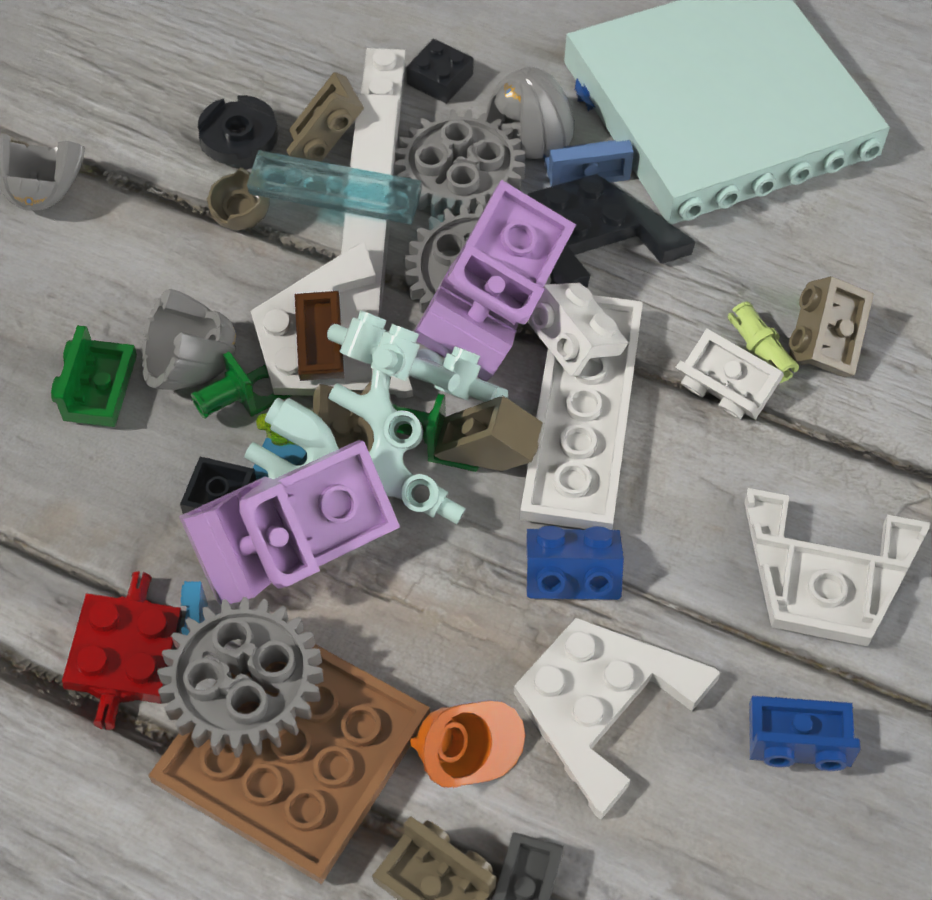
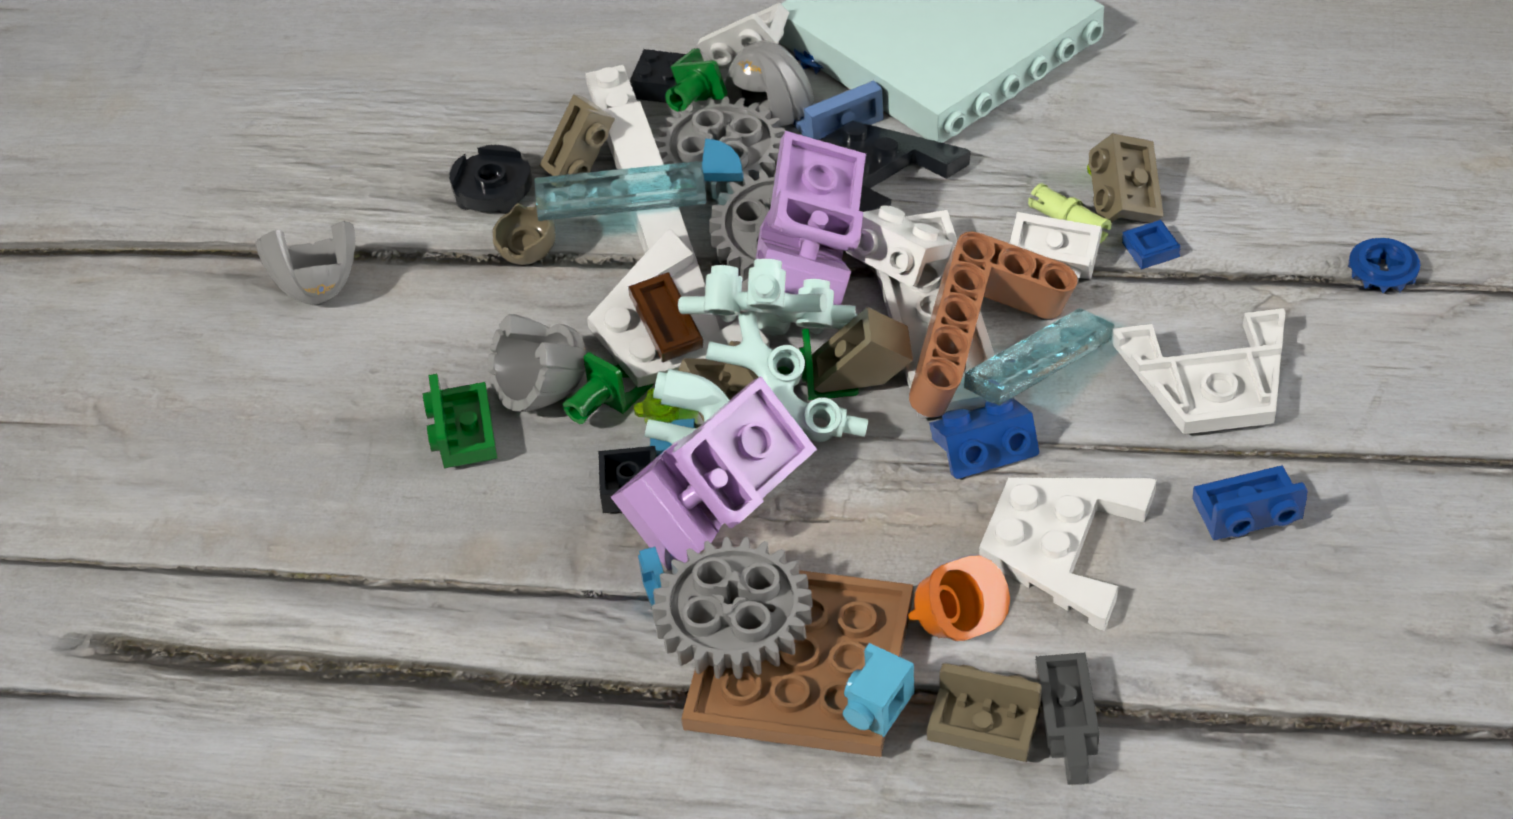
camera: 15 degrees left, 10 degrees down
red plate [62,571,182,730] -> none
none -> green bracket [665,48,728,112]
none -> white bracket [697,2,789,70]
none -> dark azure tile [701,139,744,181]
none -> medium azure brick [843,643,914,737]
none -> nougat beam [909,231,1077,417]
none -> clear light blue plate [964,308,1115,405]
none -> blue tile [1122,220,1181,270]

